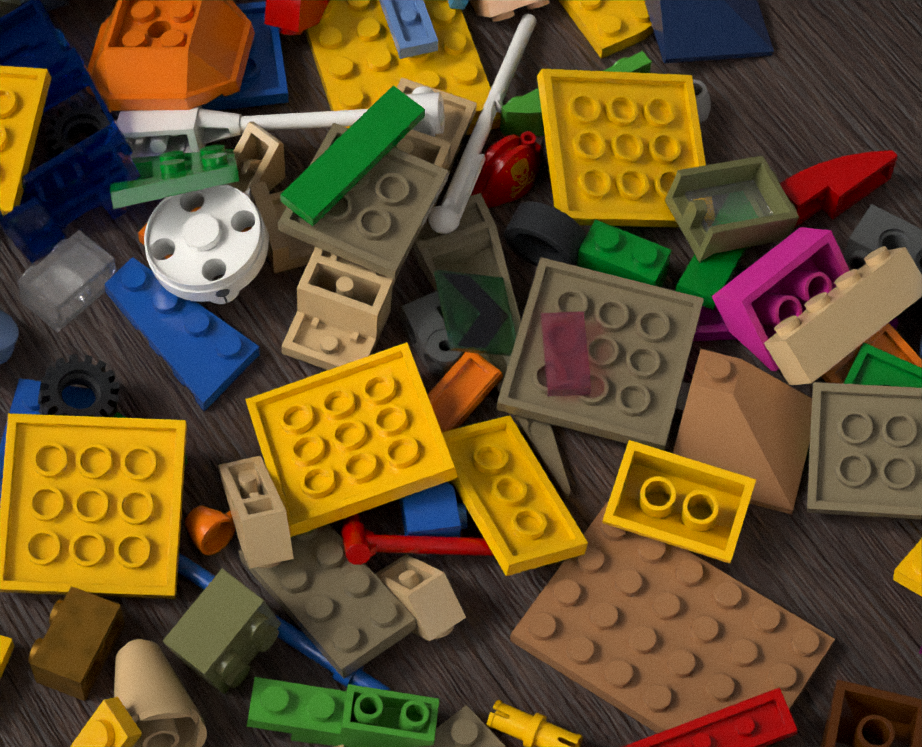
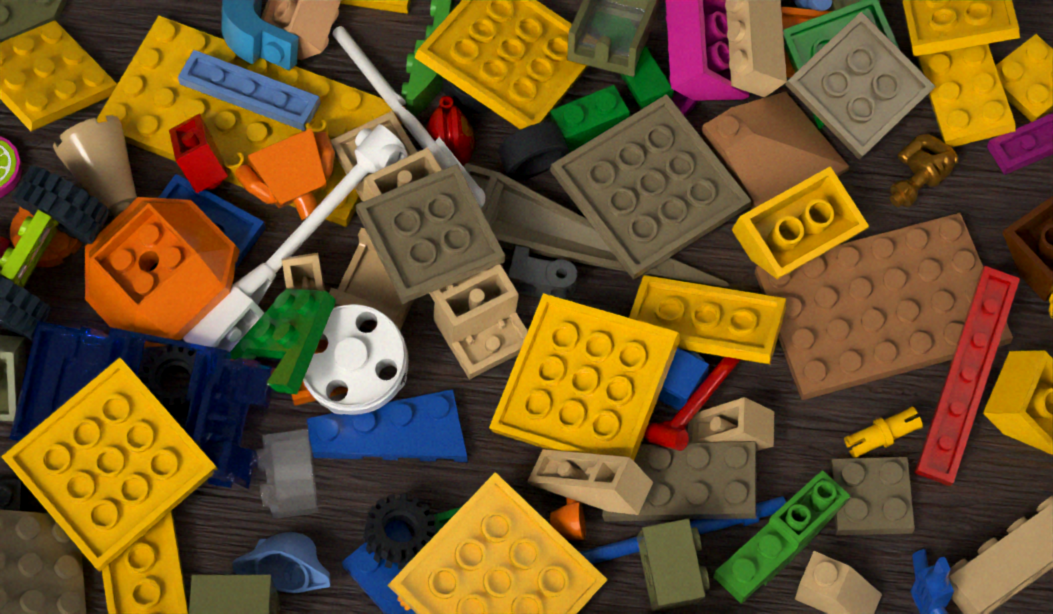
camera: 45 degrees left, 5 degrees up
green tile [280,85,425,227] -> none
orange tile [428,347,503,432] -> none
clear green piece [434,270,516,356] -> none
clear pink tile [540,311,591,397] -> none
none -> orange torso [224,119,335,221]
none -> pearl gold piece [889,134,958,208]

